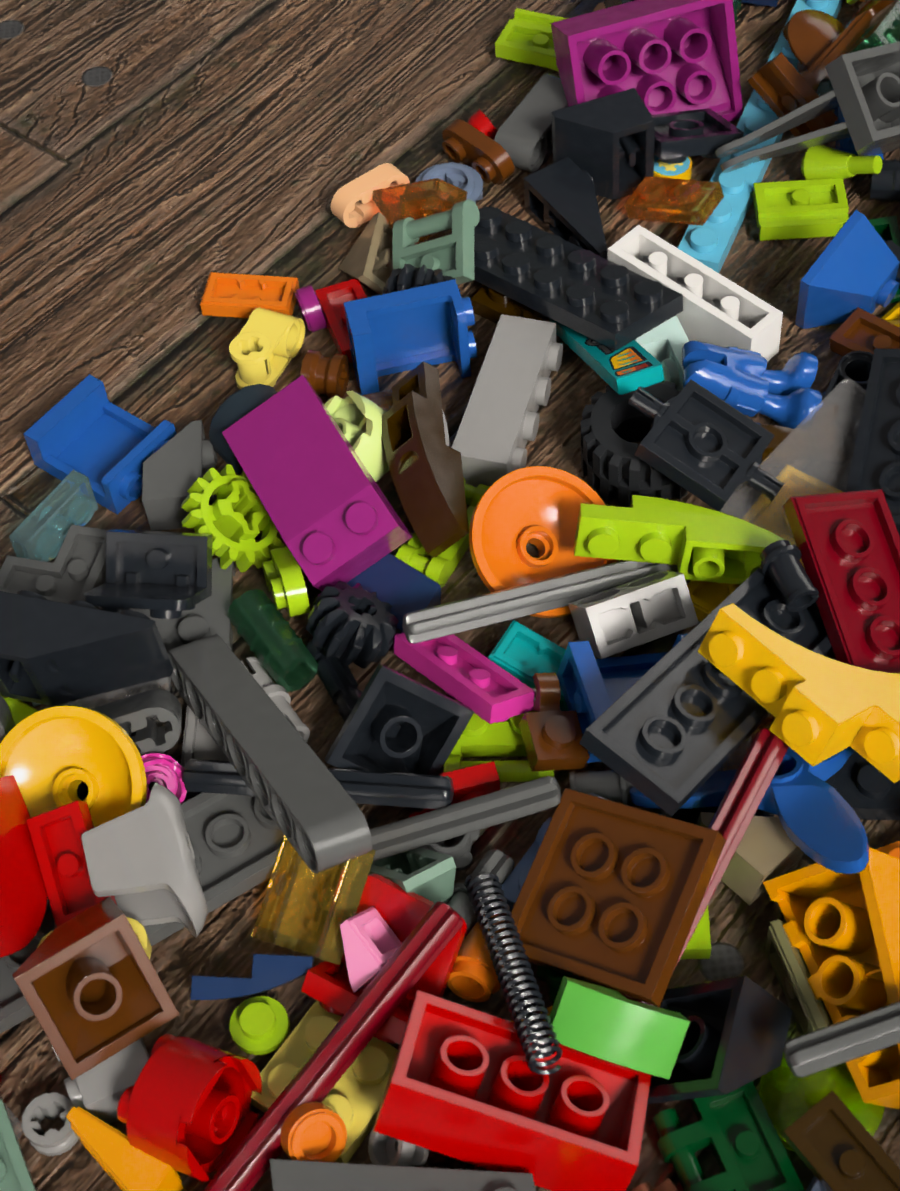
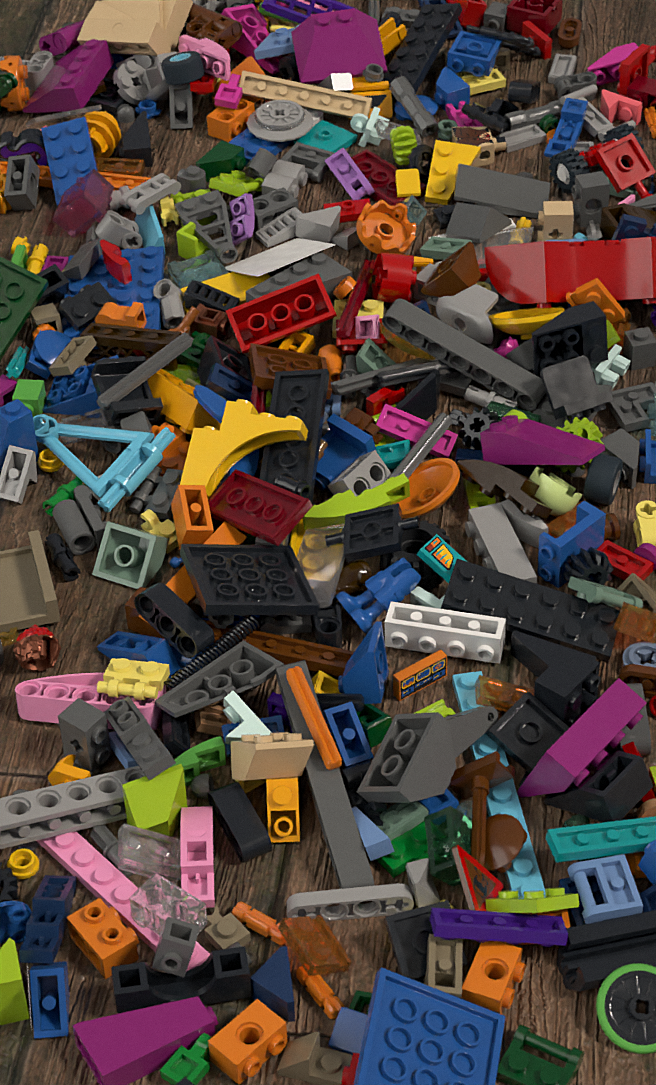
camera: 145 degrees right, 10 degrees down
red plate [26,800,117,927] -> none
black piece [465,873,563,1075] -> none
bright green slope [546,976,690,1079] -> none
none -> dark blue slope [205,363,252,402]
none -> tile [393,650,447,701]

